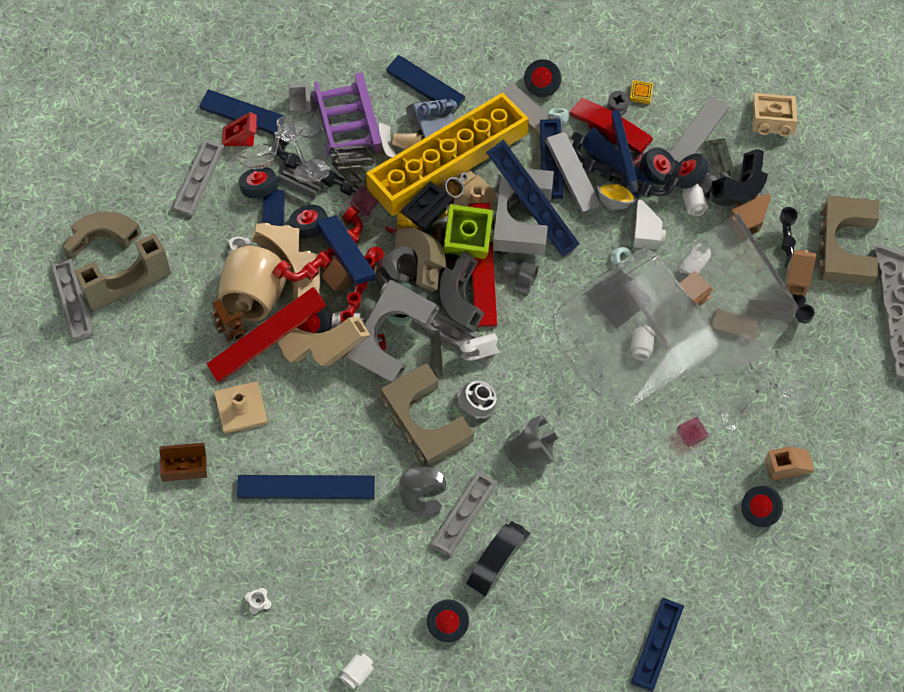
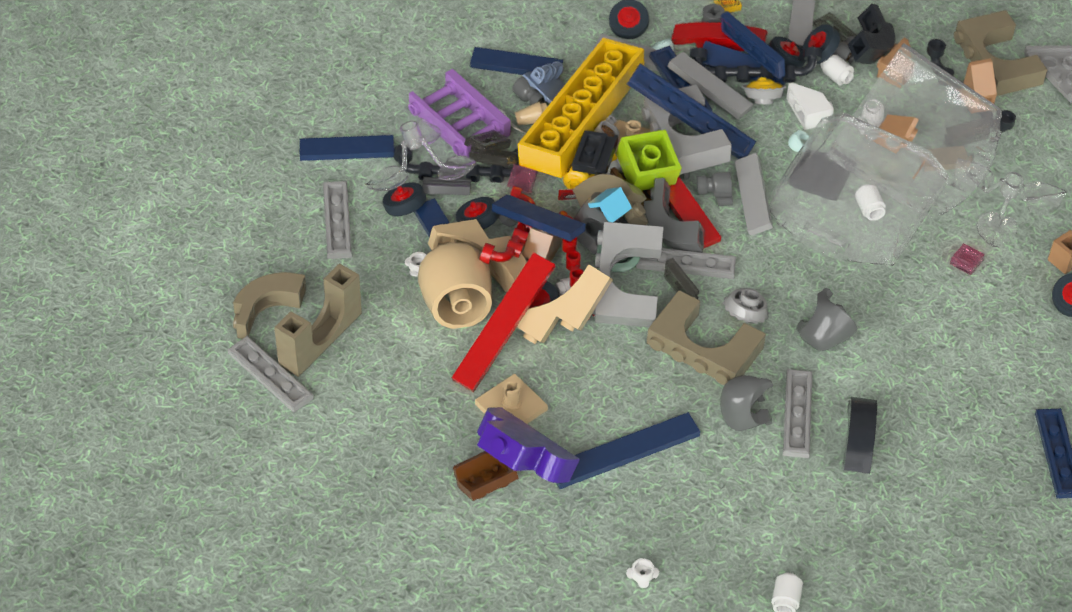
camera: 25 degrees left, 15 degrees down
reddish brown bracket [211,299,247,342] -> none
red slope [222,112,257,146] -> none
light grey panel [289,83,311,114] -> none
black wheel [427,599,469,642] -> none
white piece [460,333,500,361] -> none
none -> dark purple brick [477,407,580,483]
none -> medium azure panel [588,187,632,222]
none -> light grey tile [735,153,773,236]

